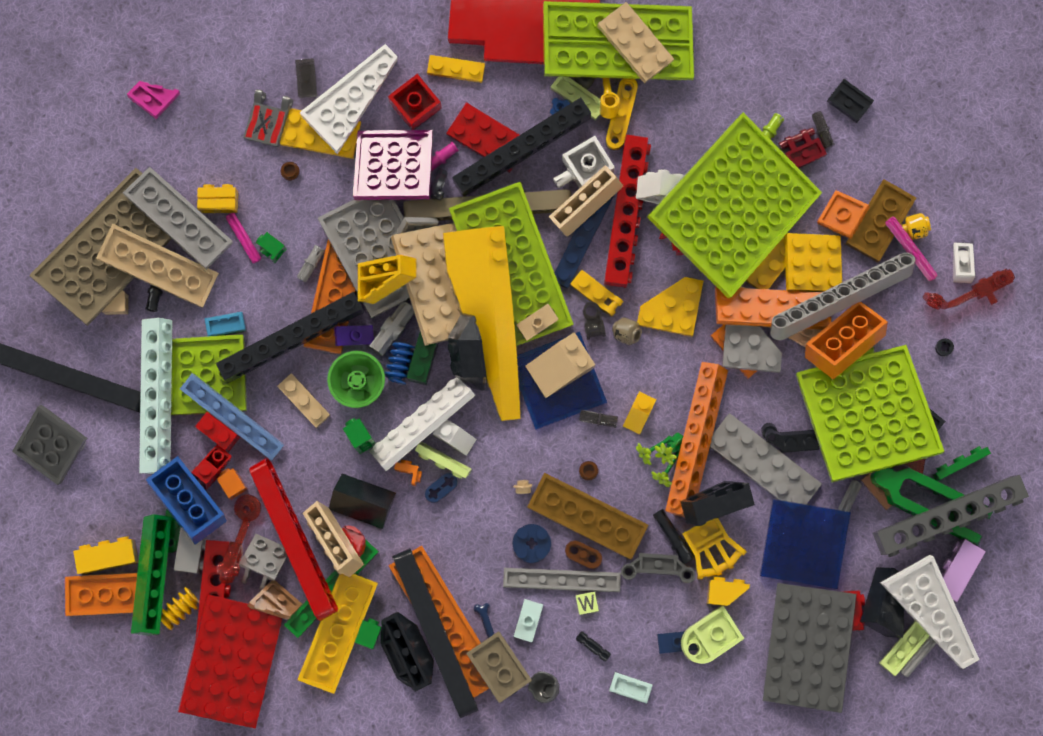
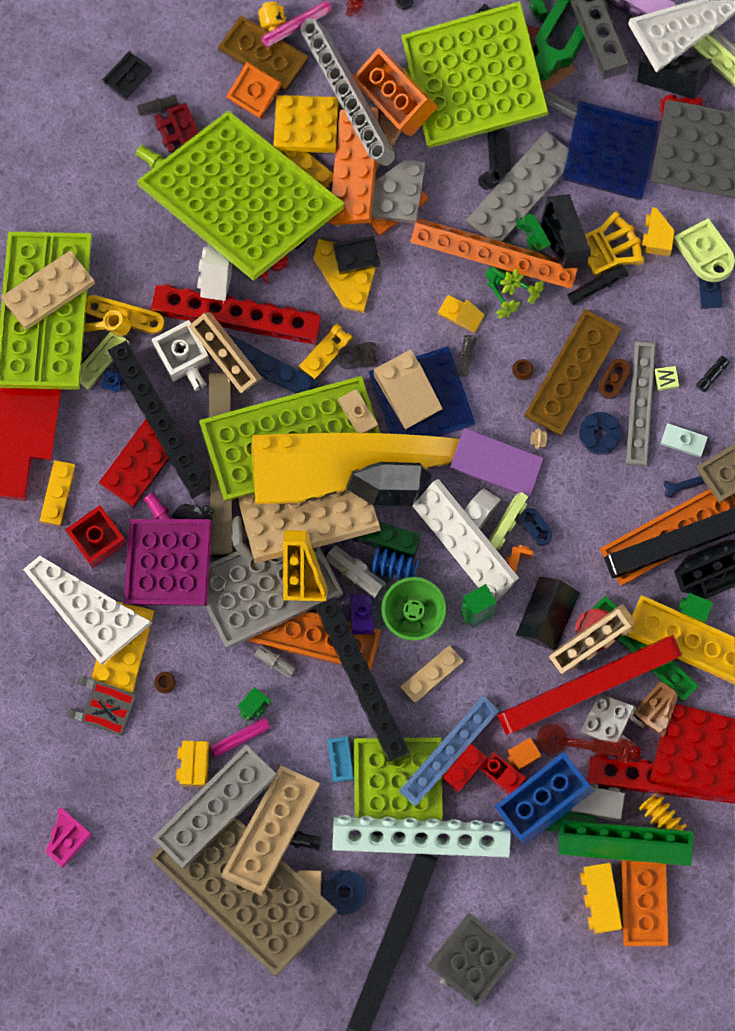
camera: 85 degrees left, 5 degrees down
clear smoke plate [295,58,318,98] -> none
dark tan head [612,317,642,345] -> none
dark grey plate [621,553,696,583] -> none
none -> dark blue plate [323,870,366,915]
none -> black plate [333,235,380,275]
none -> medium lavender tile [449,428,543,498]
none -> green plate [516,214,551,251]

